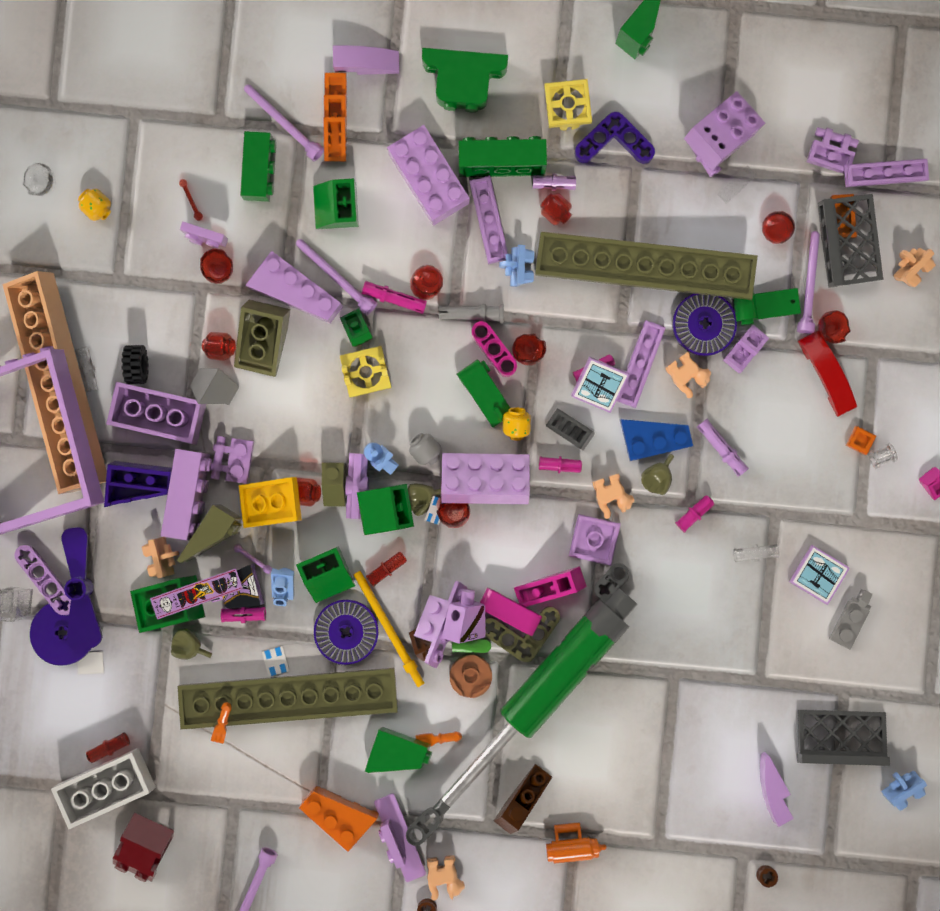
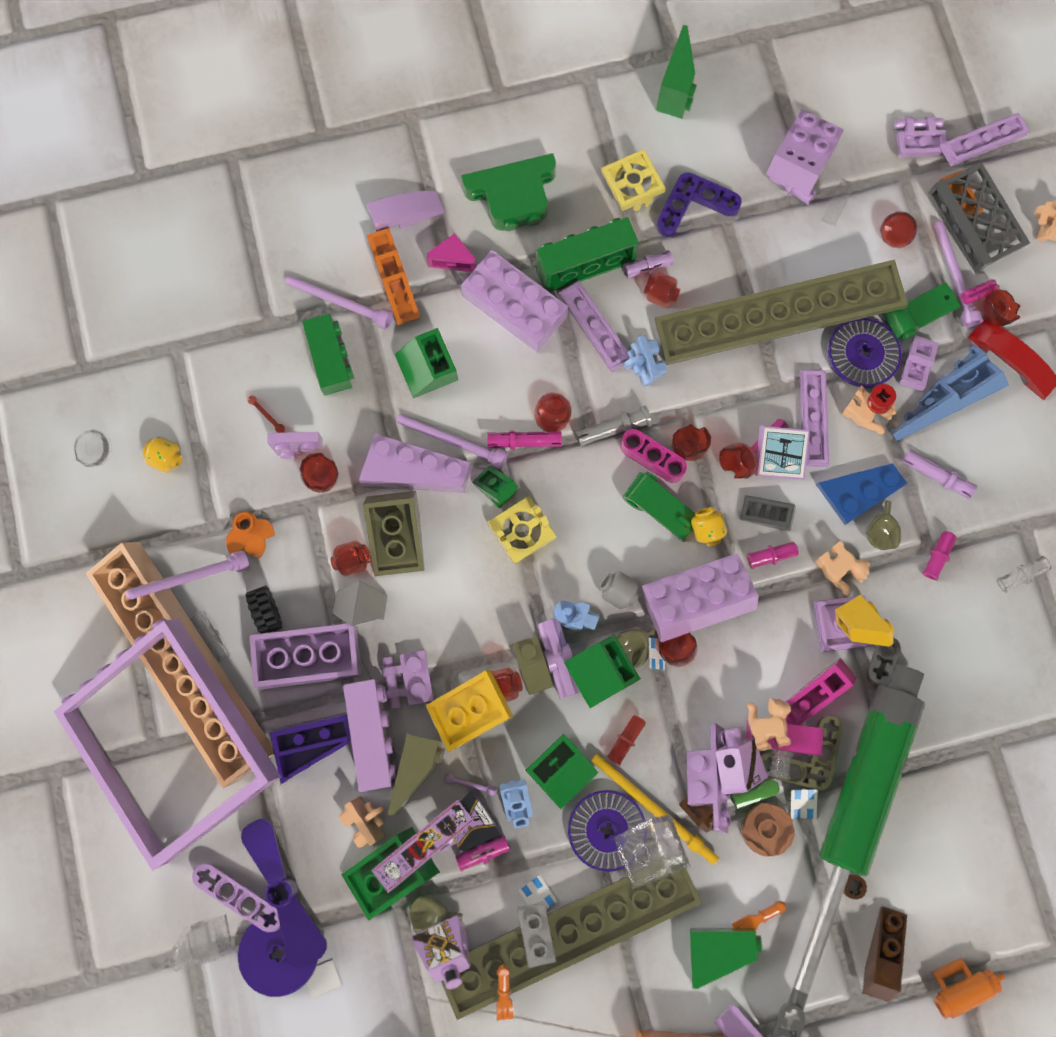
camera: 20 degrees left, 10 degrees down
none -> lavender piece [126,550,249,599]
none -> orange plate [226,511,275,558]
none -> torso [410,915,470,989]
none -> dark pink slope [427,233,476,272]
none -> light grey brick [518,902,556,968]
none -> clear slope [614,815,691,889]
none -> clear red hair [719,442,757,479]
none -> light nougat animal [746,697,791,751]
none -> clear bush [767,749,794,780]
none -> white sticker [790,789,818,819]
none -> yellow slope [835,595,894,647]
none -> reddish brown bush [843,874,867,900]
none -> red wheel [867,384,897,414]
none -> medium blue wedge [890,344,1009,441]
none -> dark pink axle [960,279,999,305]

